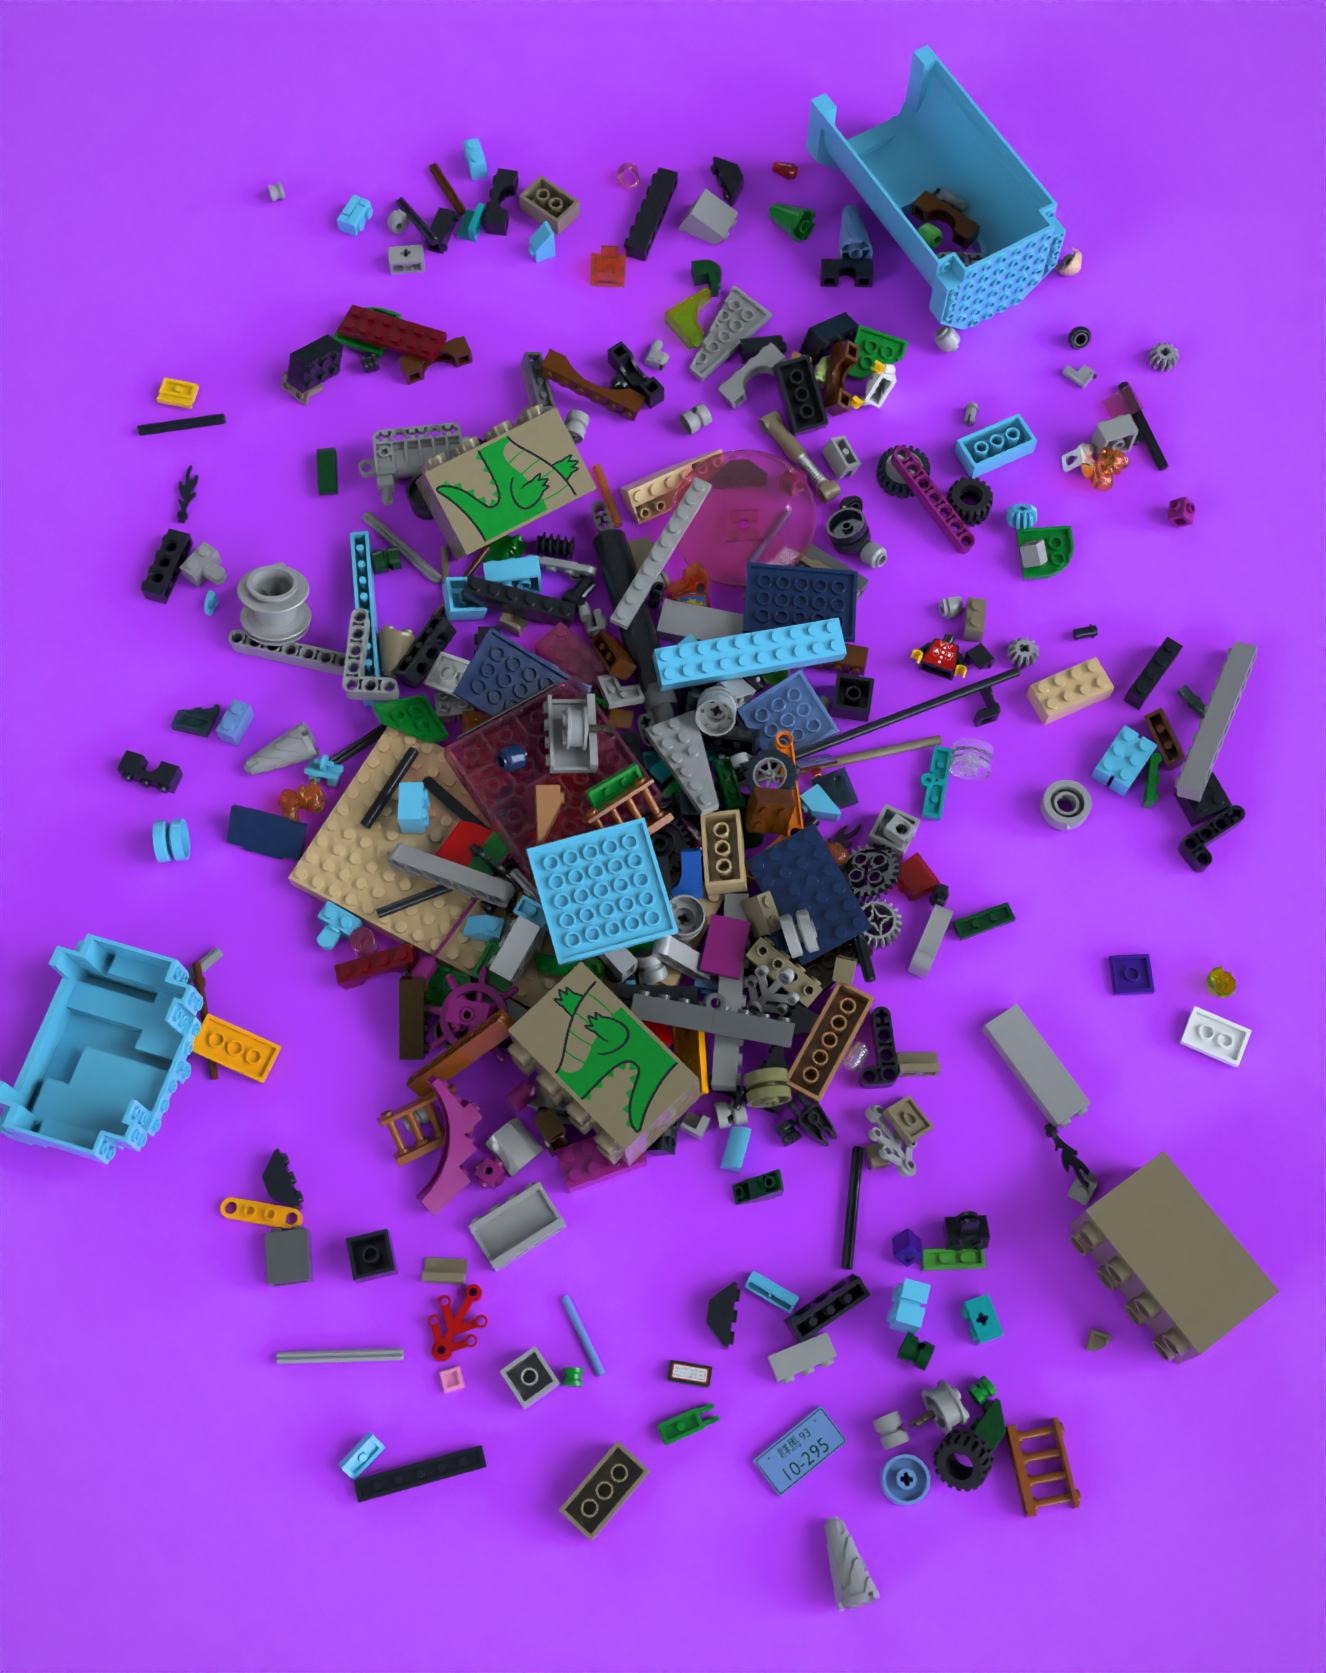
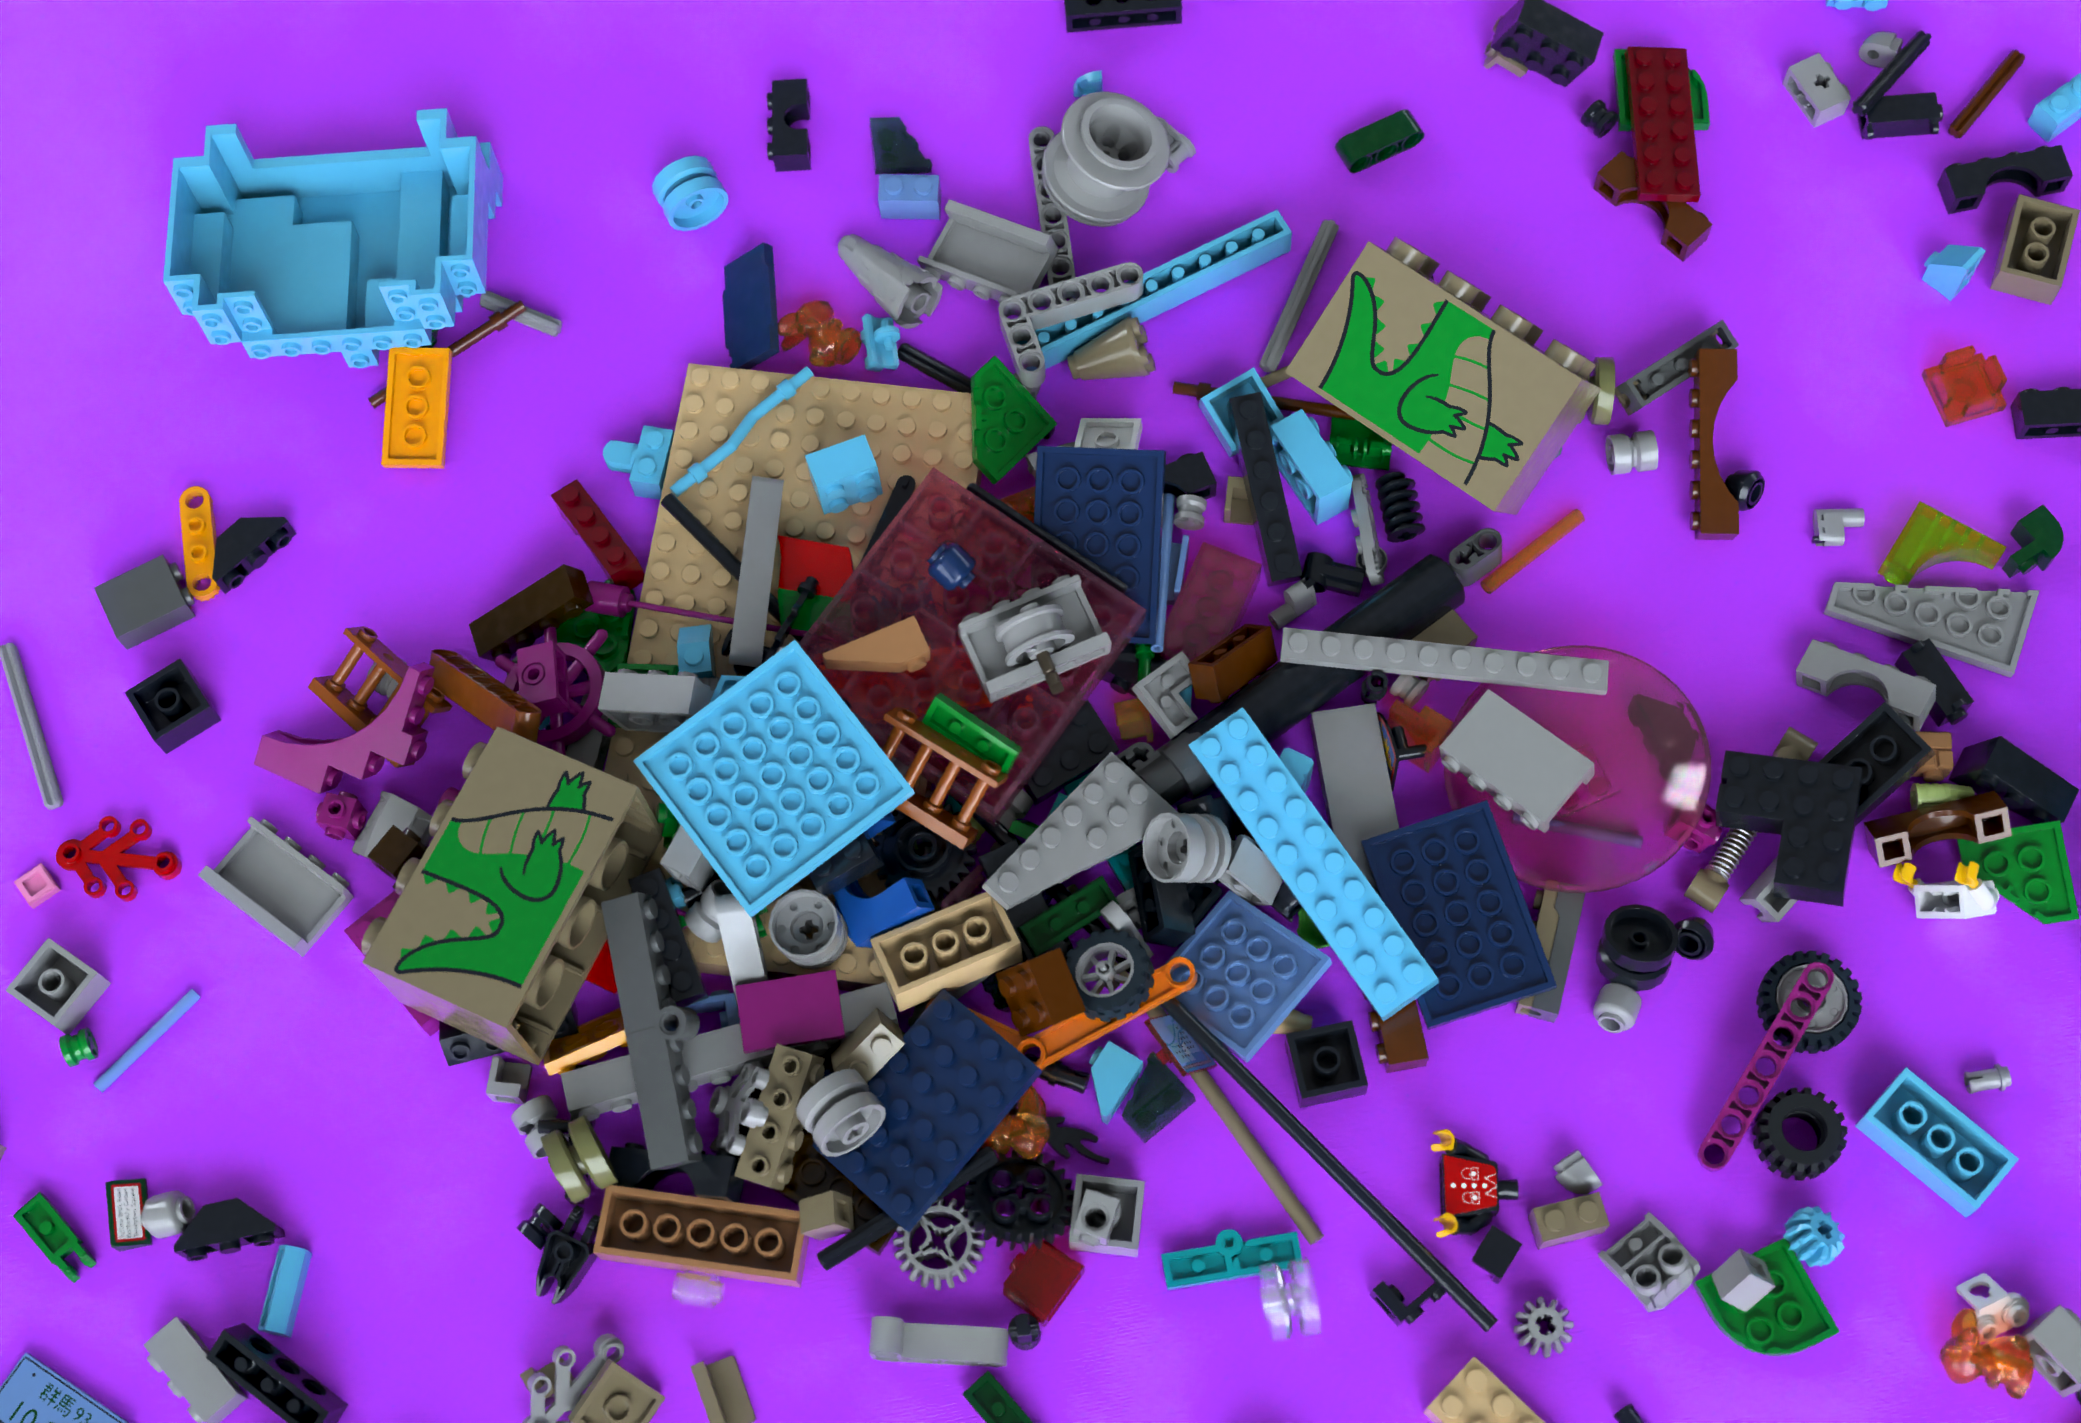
camera: 75 degrees right, 0 degrees up
light grey brick [180,541,227,587] -> none
clear pink wheel [349,927,379,958] -> none
light grey piece [358,422,487,506] -> none
black axle [360,747,419,829] -> none
dark green wheel [371,545,402,574] -> none
black brick [393,615,457,689] -> none
dark tan panel [421,1257,468,1285] -> none
teal panel [457,203,486,242] -> none
light grey bracket [587,608,608,640] -> none
black arch [607,341,664,409] -> none
wedge [620,449,726,524] -> none
light grey wheel [679,403,712,435] -> none
medium azure brick [720,1126,751,1173] -> none
dark green slope [732,1169,784,1205] -> none
black axle [841,1146,864,1270] -> none
black beam [858,1006,898,1089] -> none
none -> light grey head [141,1190,195,1238]
none -> medium azure bar [669,366,814,497]
none -> light grey panel [917,199,1059,303]
none -> light grey panel [1439,689,1595,833]
none -> light grey slope [1598,1211,1701,1313]
none -> black piece [1715,750,1862,907]

